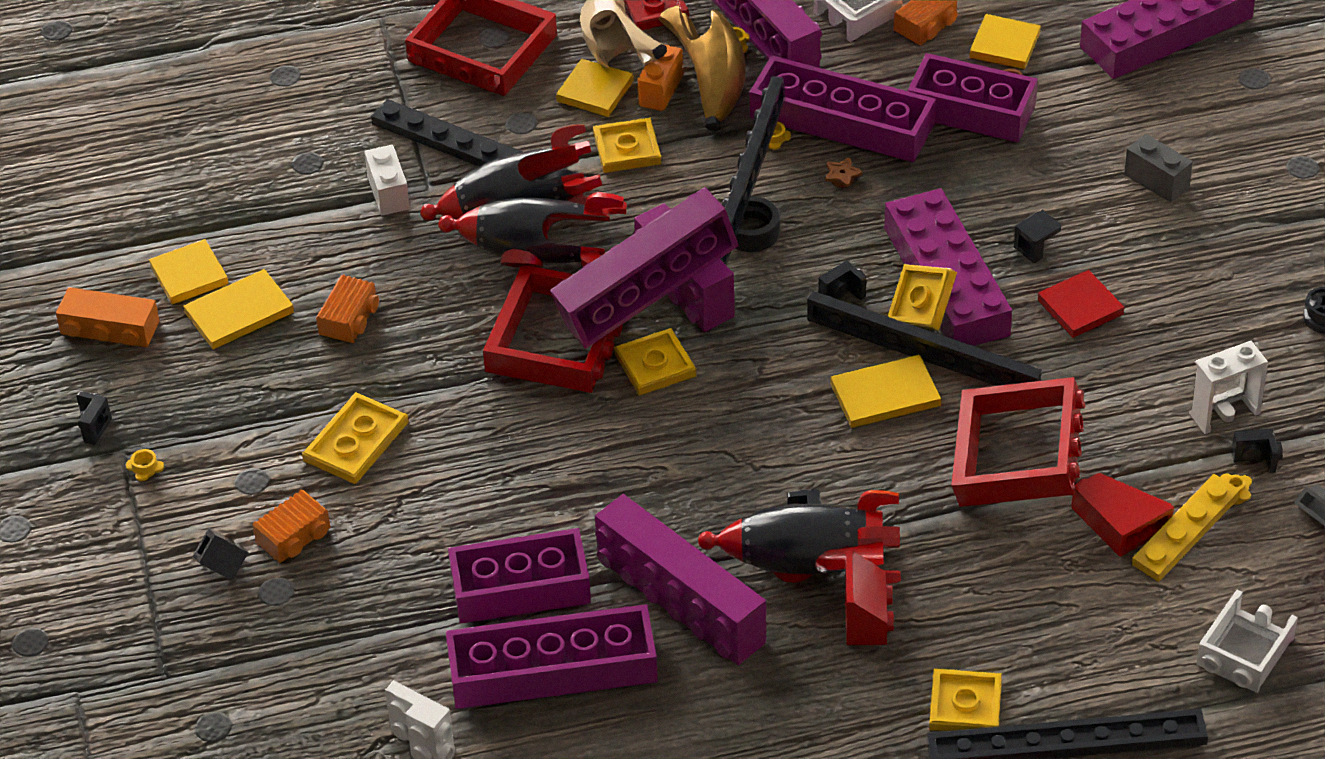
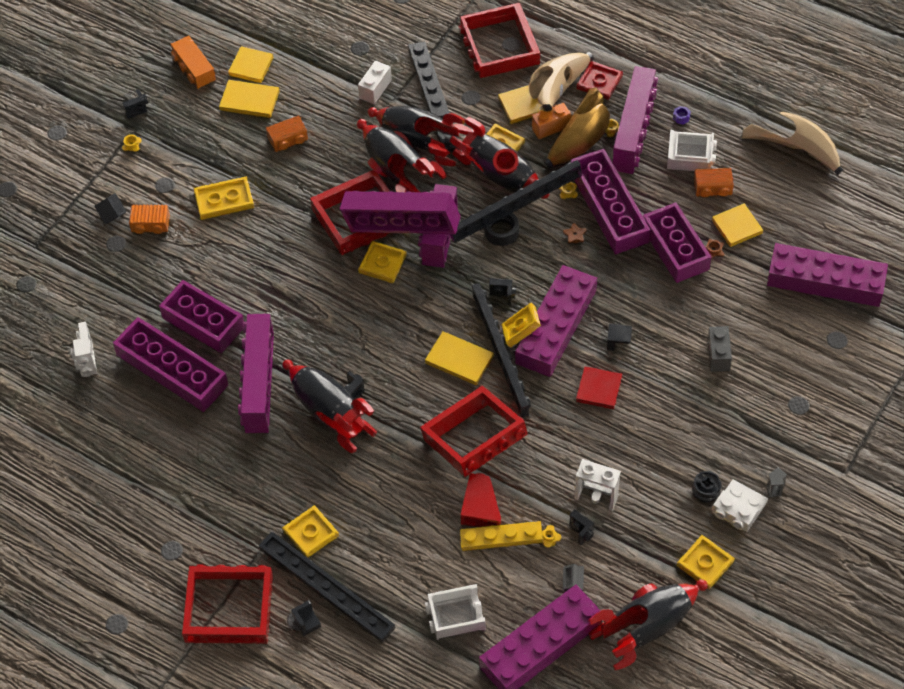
camera: 45 degrees right, 10 degrees up
red slope [845,550,894,645] -> none
none -> piece [450,117,550,199]

